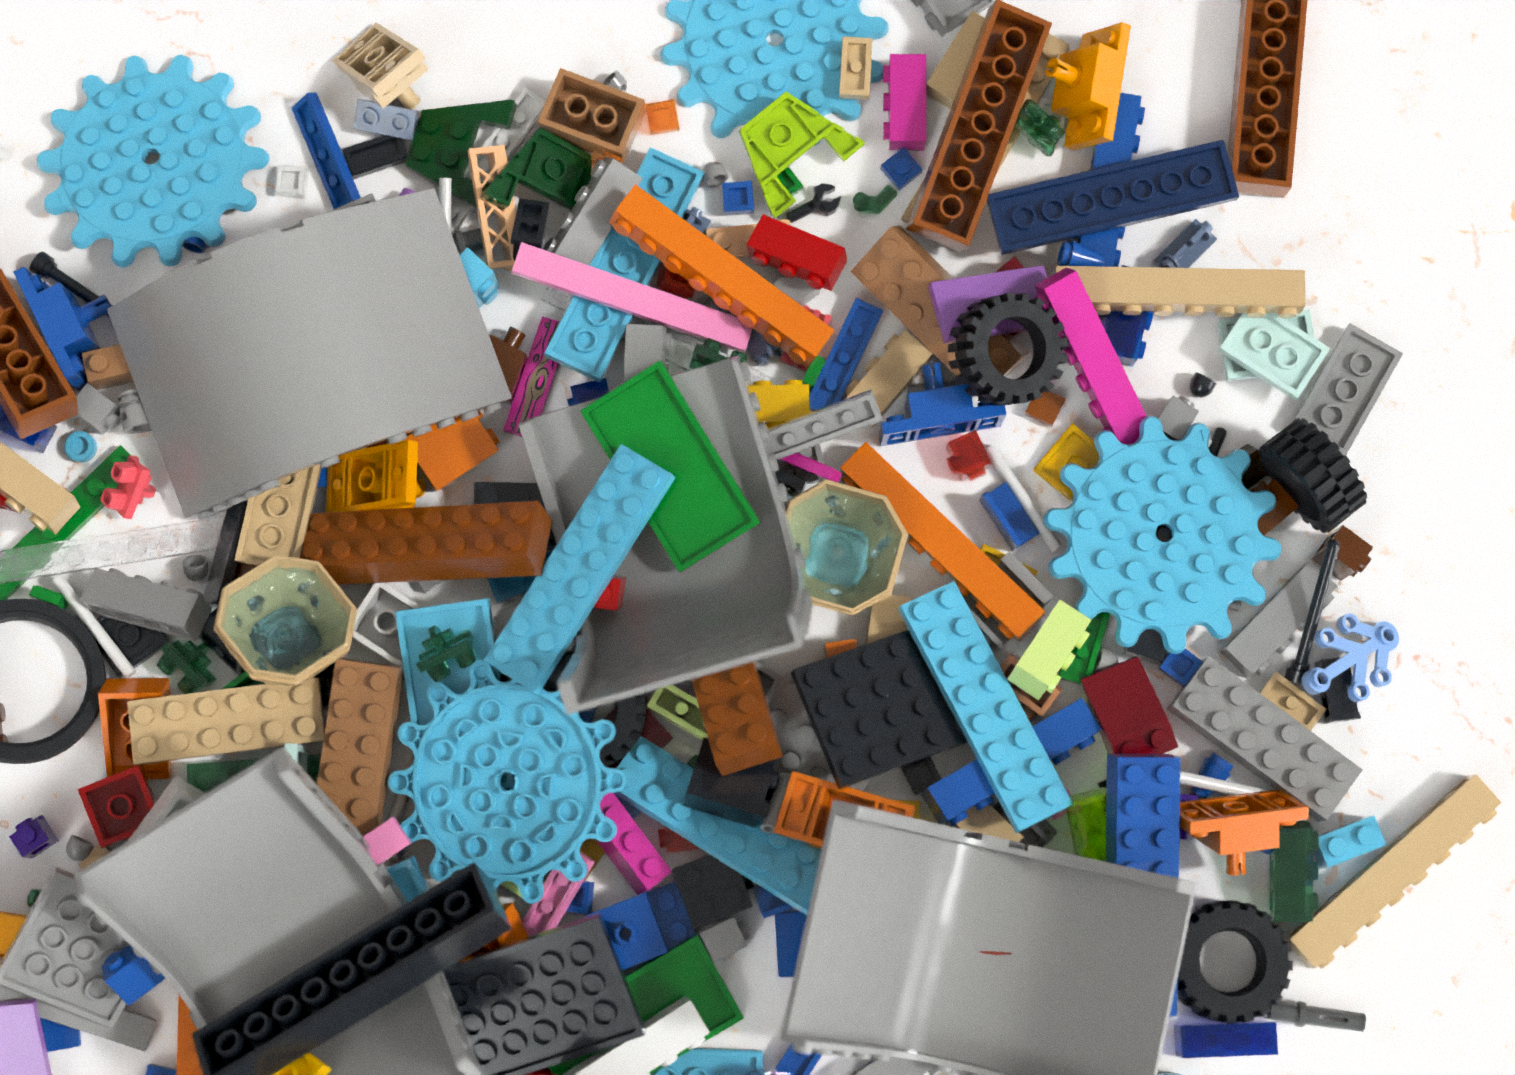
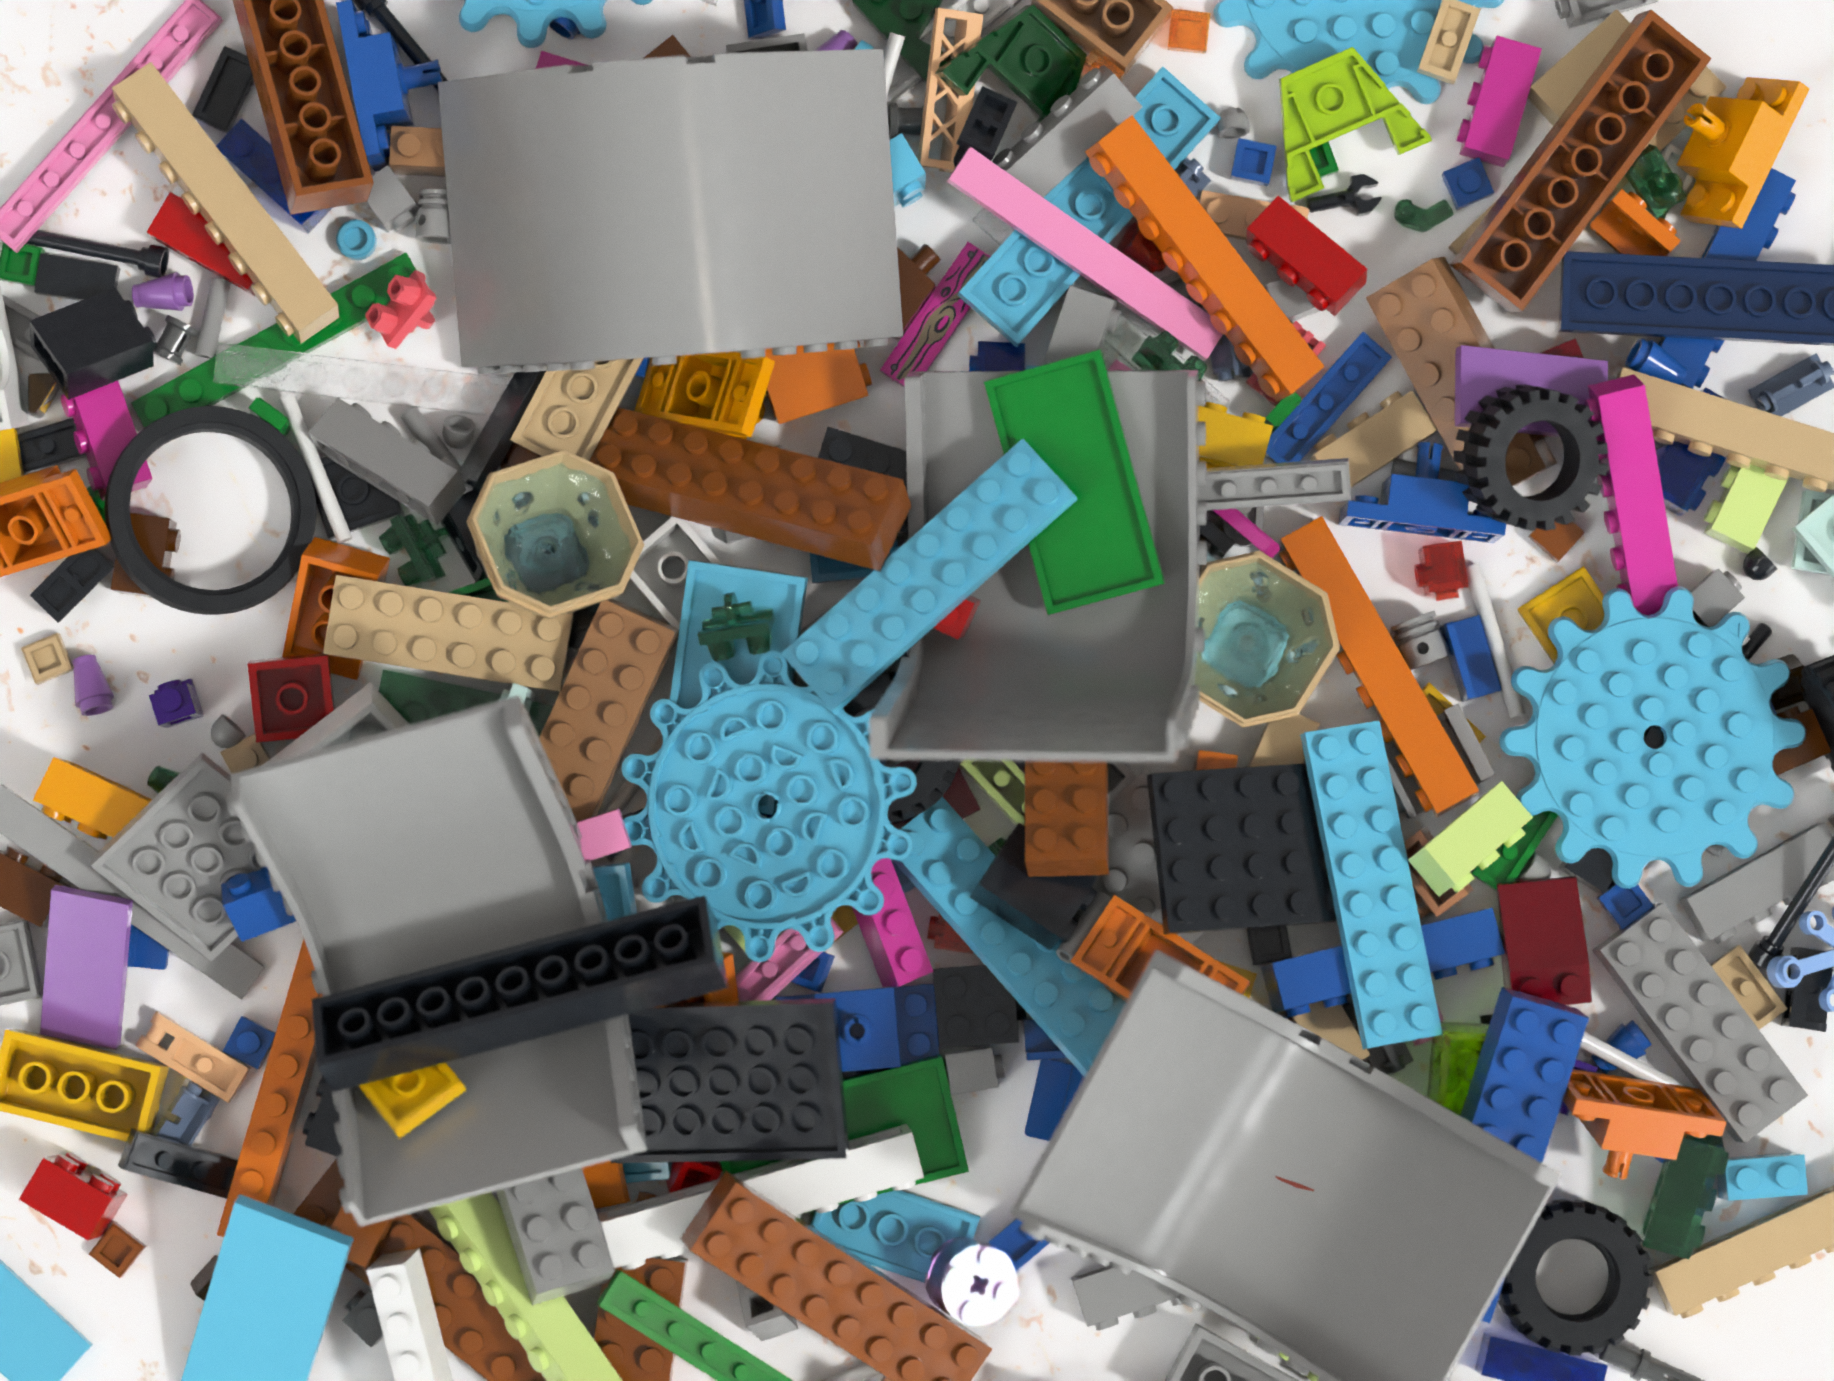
camera: 15 degrees right, 5 degrees up
none -> light grey piece [400,406,461,468]
none -> light grey piece [1390,611,1452,671]
none -> orange bracket [1589,189,1681,256]
none -> yellowish green brick [1703,464,1789,553]

